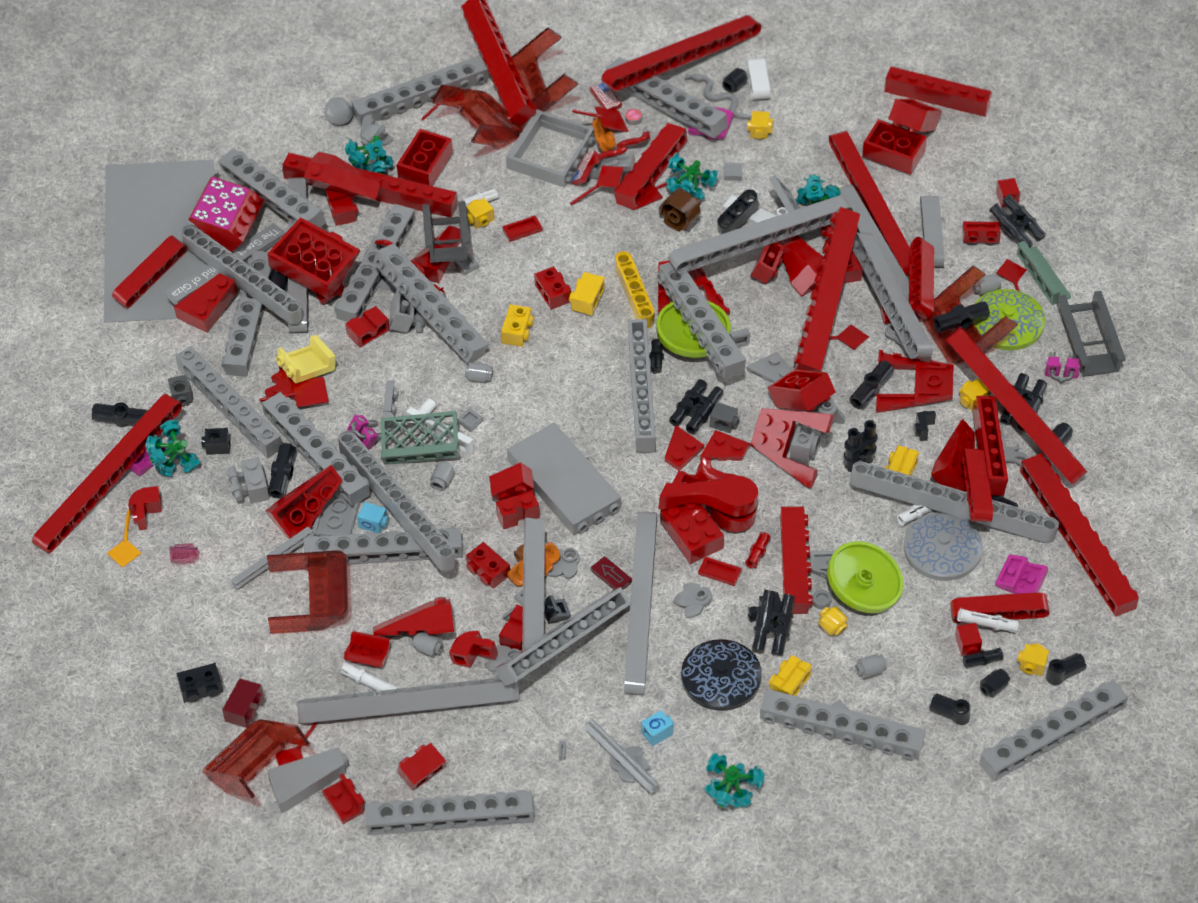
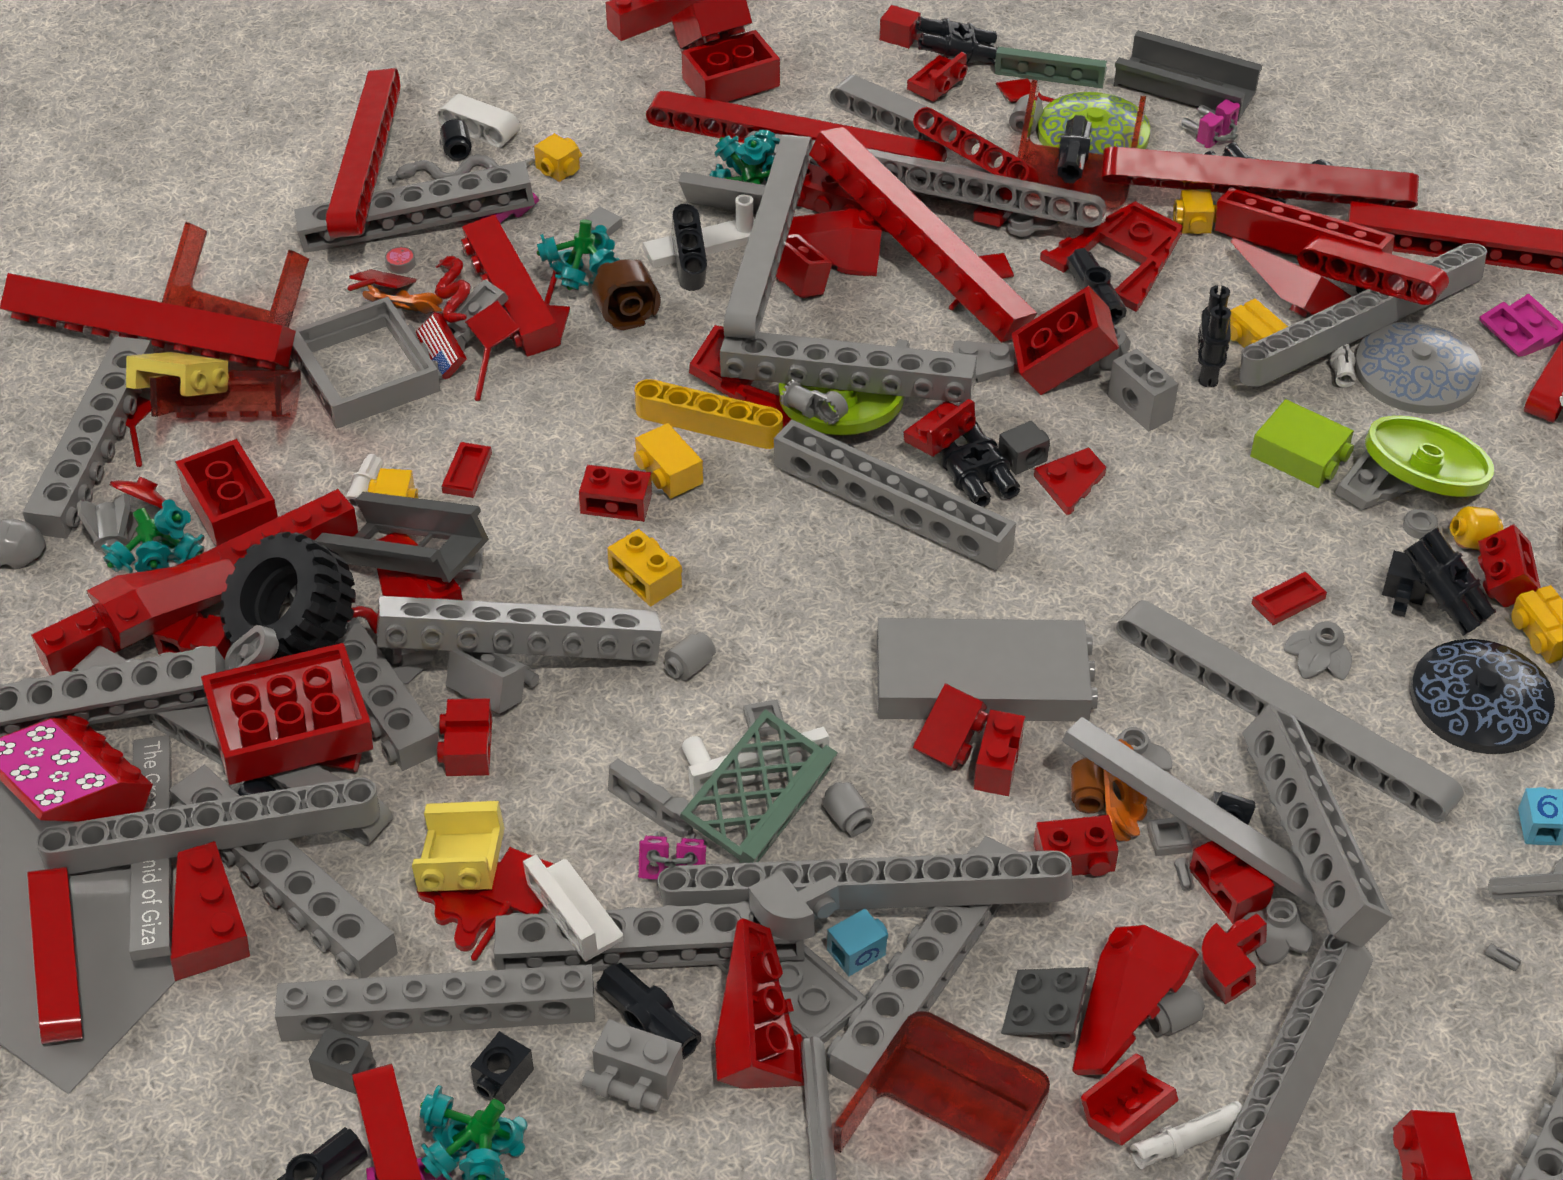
camera: 55 degrees left, 5 degrees down
tile [590,82,622,110] -> none
dark red tile [591,556,632,590] -> none
red animal [658,455,759,532] -> none
red brick [660,503,724,564] -> none
red wing [665,425,704,470] -> none
red pin [745,532,771,569] -> none
wing [750,408,835,488] -> none
red brick [780,506,813,614] -> none
black bracket [914,411,936,441] -> none
none -> red dish [109,476,166,509]
none -> light yellow panel [126,352,229,396]
none -> black tyre [220,532,356,660]
none -> light grey plate [225,625,279,670]
none -> white panel [523,855,624,962]
none -> light grey brick [748,870,840,941]
none -> light grey connector [780,380,848,424]
none -> red bracket [903,399,976,457]
none -> dark grey hinge [1001,967,1090,1048]
none -> lime brick [1250,399,1354,489]
none -> red brick [1478,524,1541,607]

